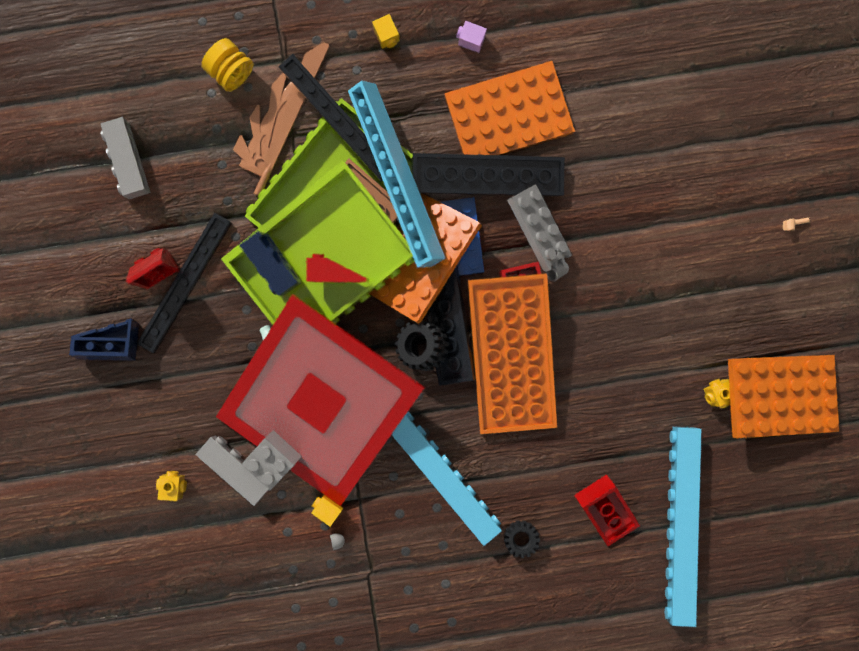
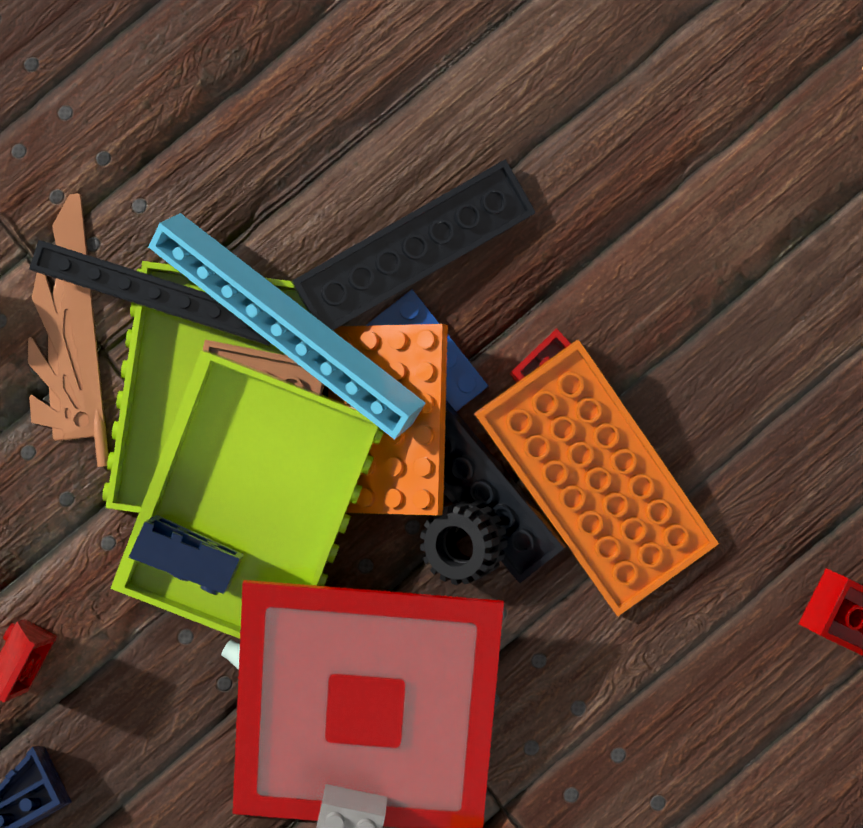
camera: 25 degrees left, 0 degrees up
black tile [137,212,232,353] -> none
red slope [306,254,369,283] -> none
yellow brick [372,14,400,49] -> none
medium azure brick [391,411,502,546] -> none
orange plate [444,61,575,155] -> none
lavender brick [456,21,487,53] -> none
black tyre [504,520,540,558] -> none
light grey hinge [507,184,572,282] -> none

